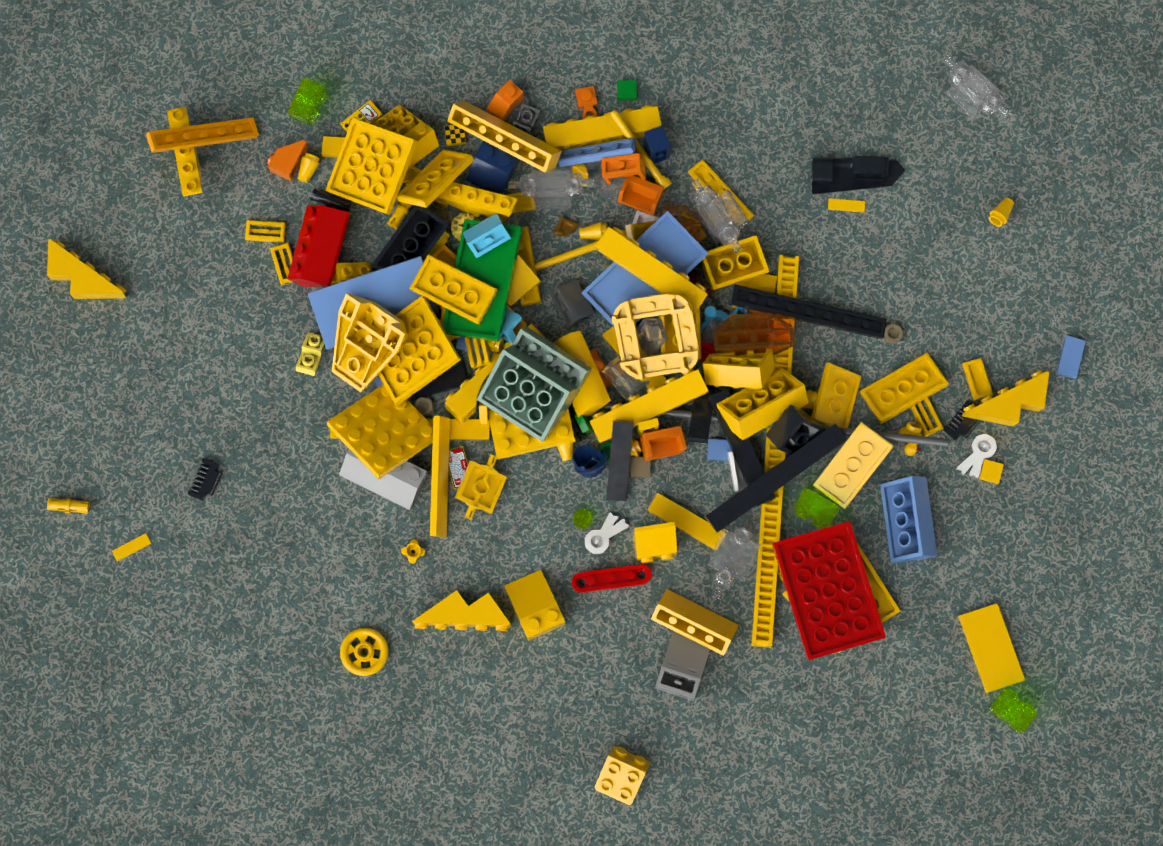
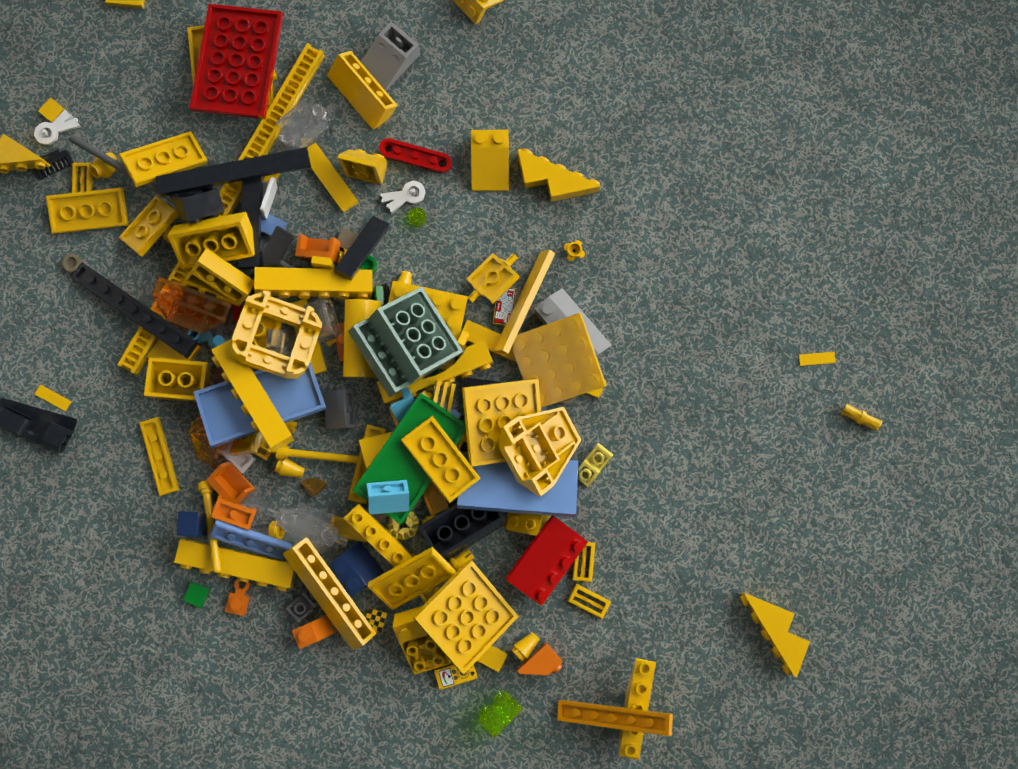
camera: 160 degrees left, 5 degrees up
black piece [188,459,222,501] -> none
black pin [310,188,351,212] -> none
yellow plate [340,628,389,676] -> none
dark tan tile [414,397,434,417] -> none
dark blue piece [572,444,608,478] -> none
clear piece [691,179,749,252] -> none
clear neon green brick [792,487,840,529] -> none
medium blue slope [880,476,937,563] -> none
yellow tile [962,358,994,401] -> none

